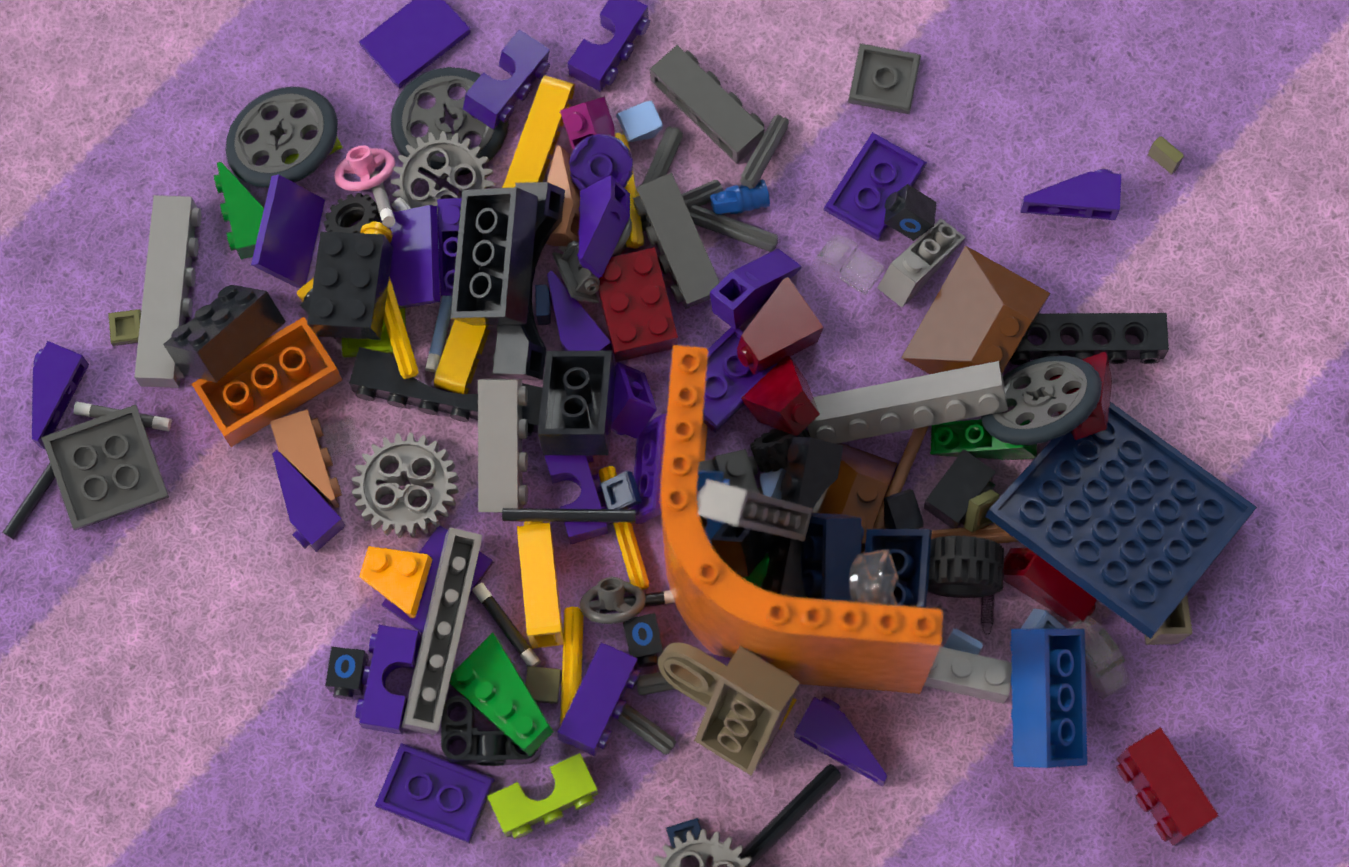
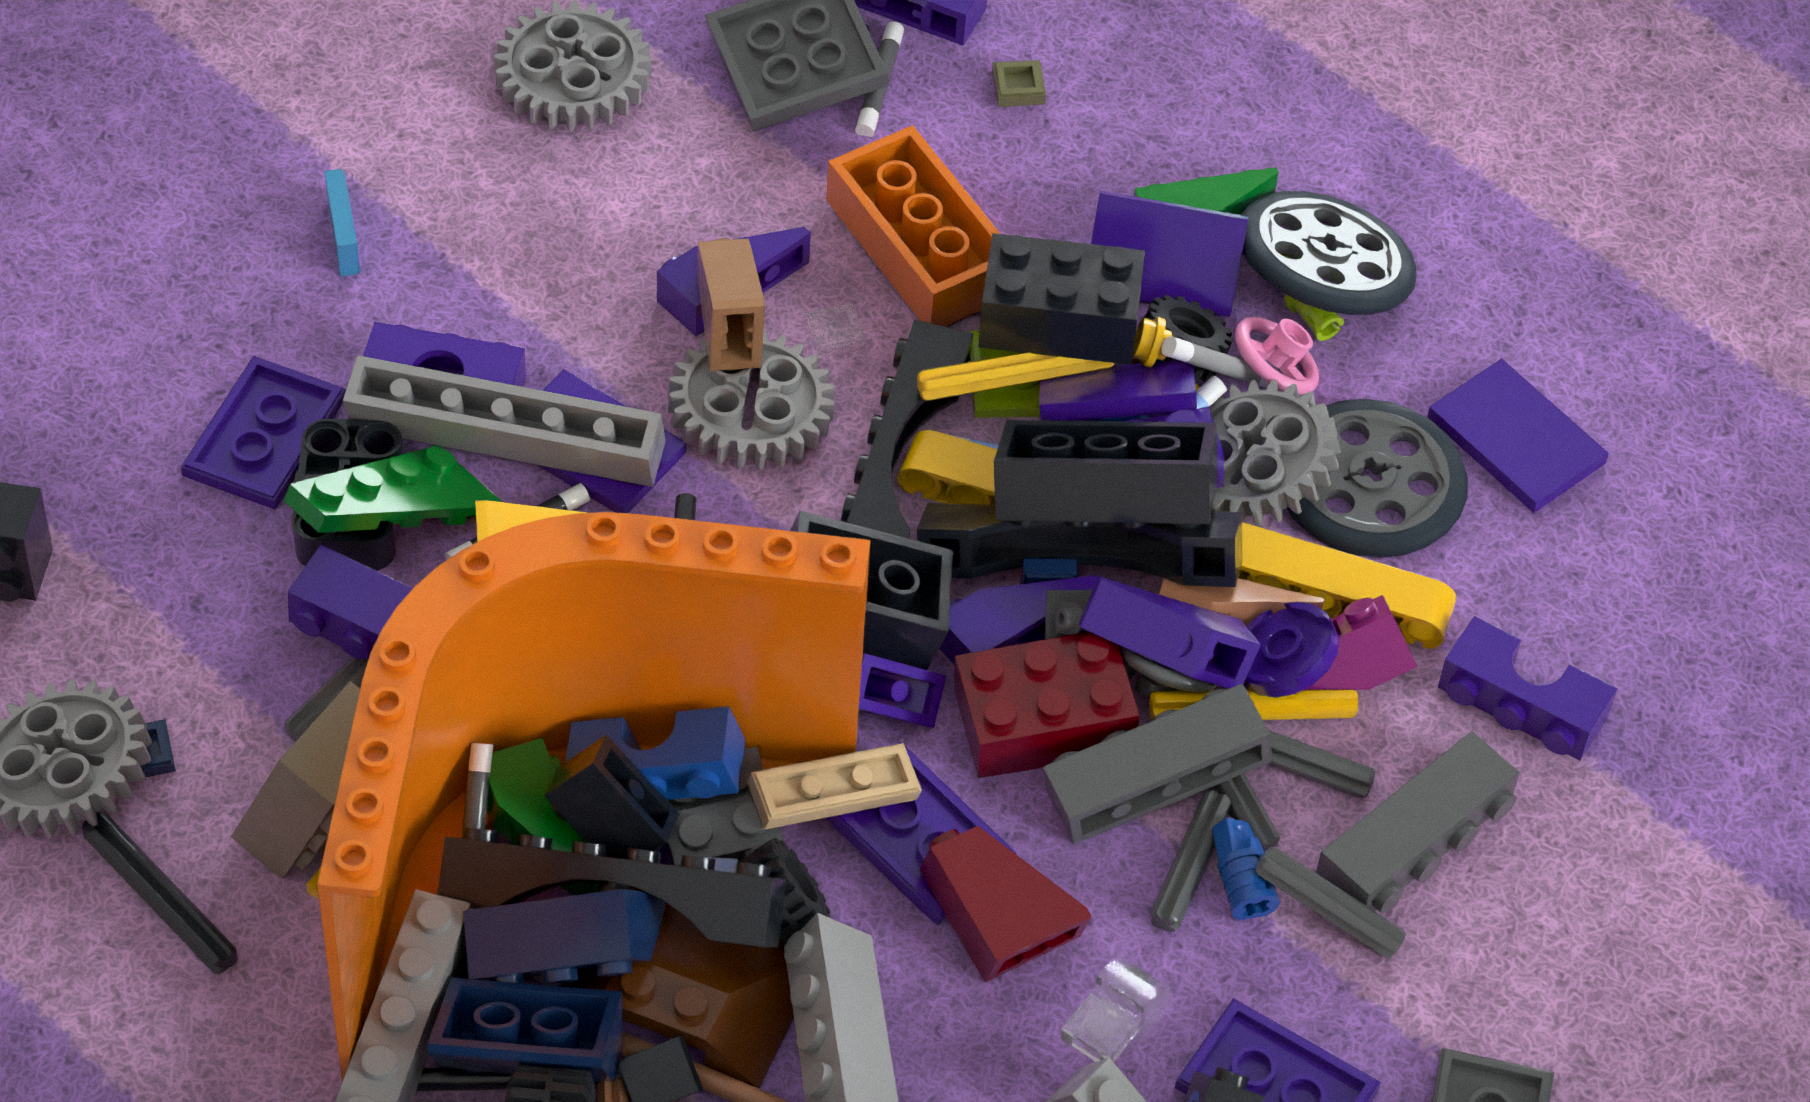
camera: 85 degrees right, 20 degrees down
light grey brick [134,195,202,388] -> none
black brick [163,285,286,383] -> none
nougat slope [270,409,342,508] -> none
black brick [325,646,368,700] -> none
light orange wing [359,546,433,618] -> none
dark purple arch [463,29,550,130] -> none
light grey brick [478,379,528,512] -> none
lime arch [487,753,598,839] -> none
olive tile [526,666,561,704] -> none
light blue slope [616,101,663,142] -> none
light grey brick [697,480,813,541] -> none
dark purple slope [710,249,802,330] -> none
dark red slope [741,355,820,436] -> none
dark purple slope [794,697,887,786] -> none
clear brick [850,549,899,606] -> none
none -> dark azure tile [324,169,360,276]
none -> light grey gear [494,0,651,132]
none -> medium nougat slope [697,238,765,371]
none -> tan tile [747,743,922,830]

